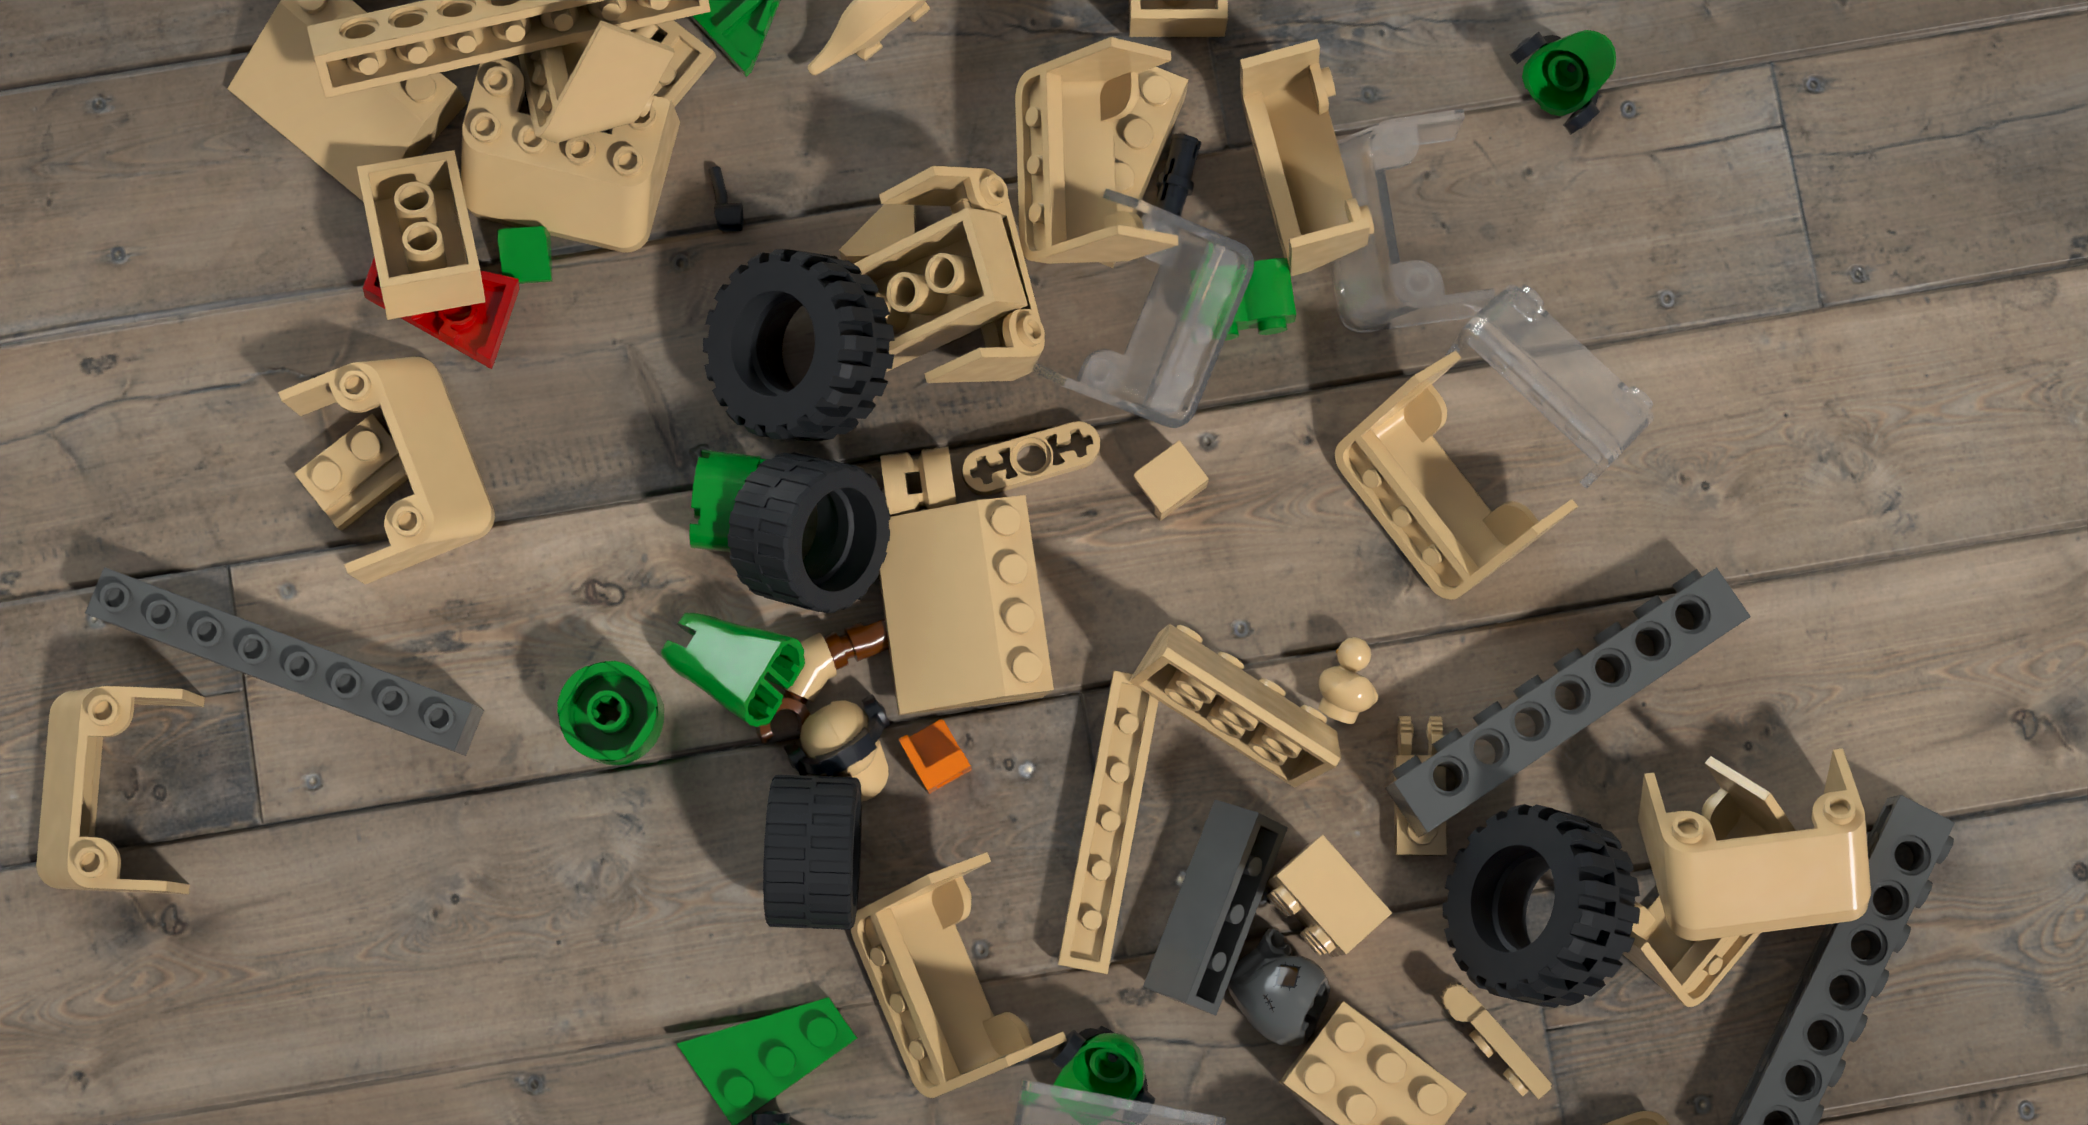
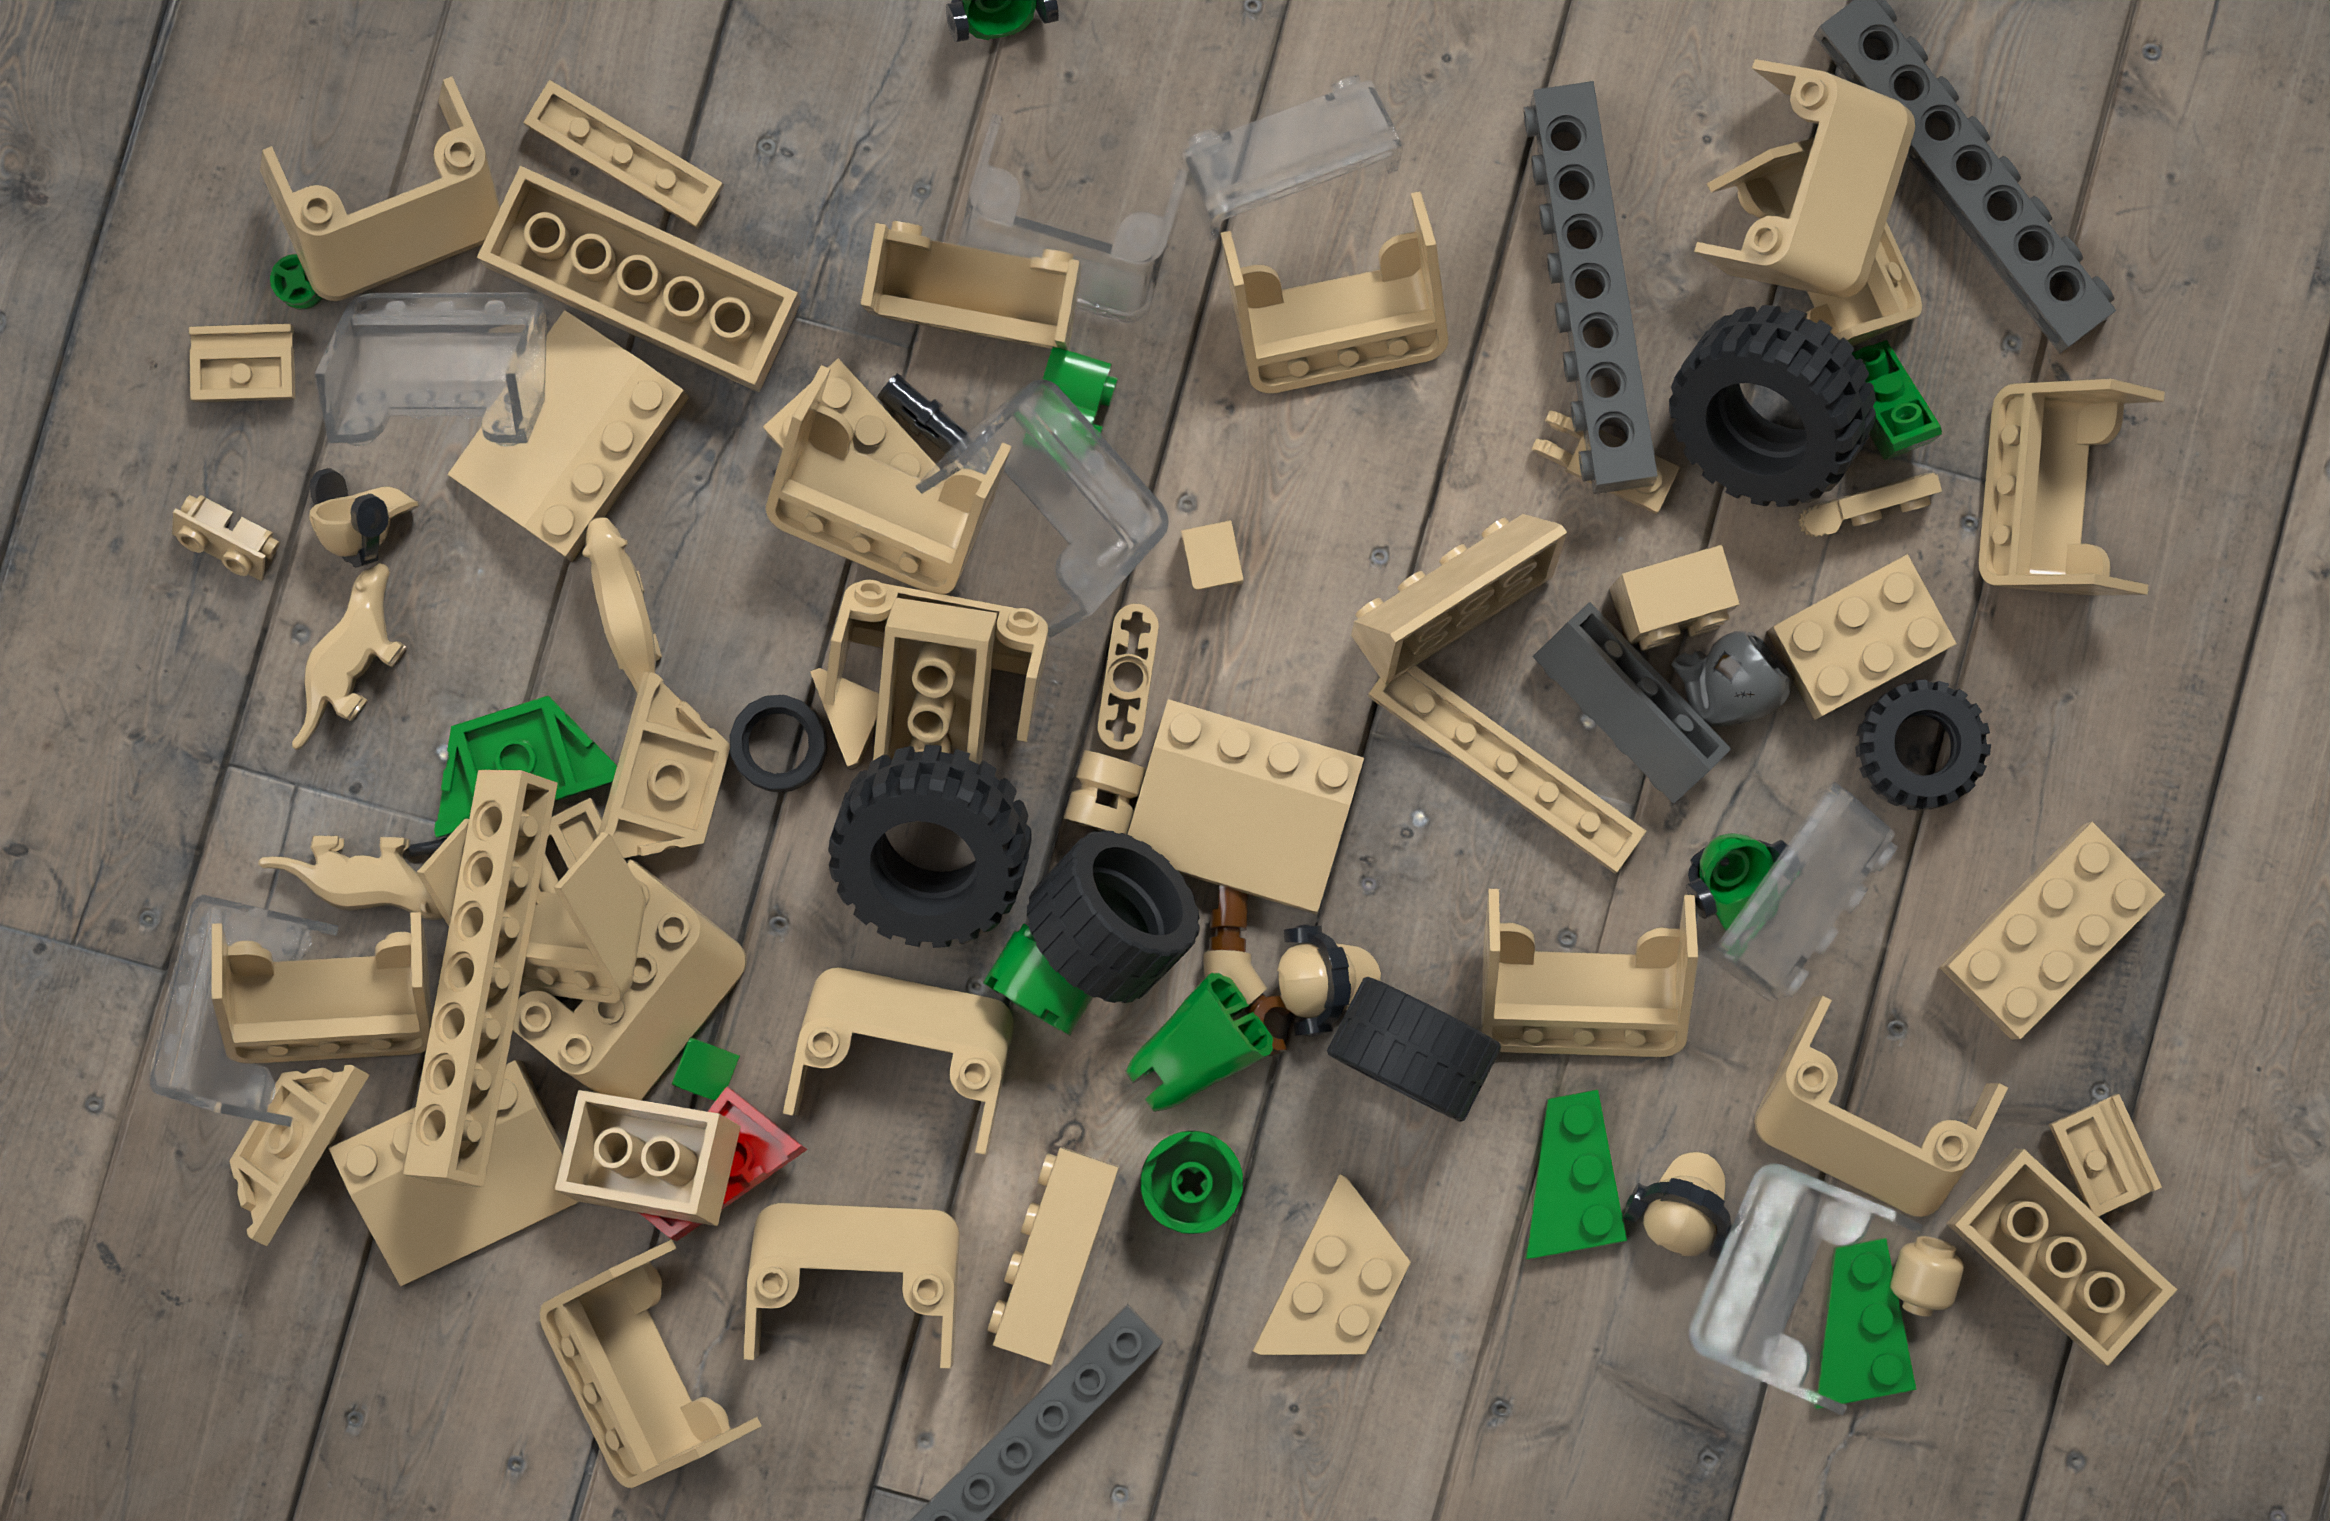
camera: 65 degrees left, 5 degrees up
tan plate [295,414,408,531] -> none
black hand [709,166,743,231] -> none
orange panel [898,720,972,794] -> none
tan animal [1318,637,1378,724] -> none
none -> tan windscreen [540,1239,762,1488]
none -> tan wing [597,671,730,858]
none -> black tyre [729,695,828,792]
none -> tan windscreen [783,967,1014,1155]
none -> tan brick [987,1147,1119,1365]
none -> tan wing [1253,1174,1411,1355]
none -> green slope [1852,340,1942,460]

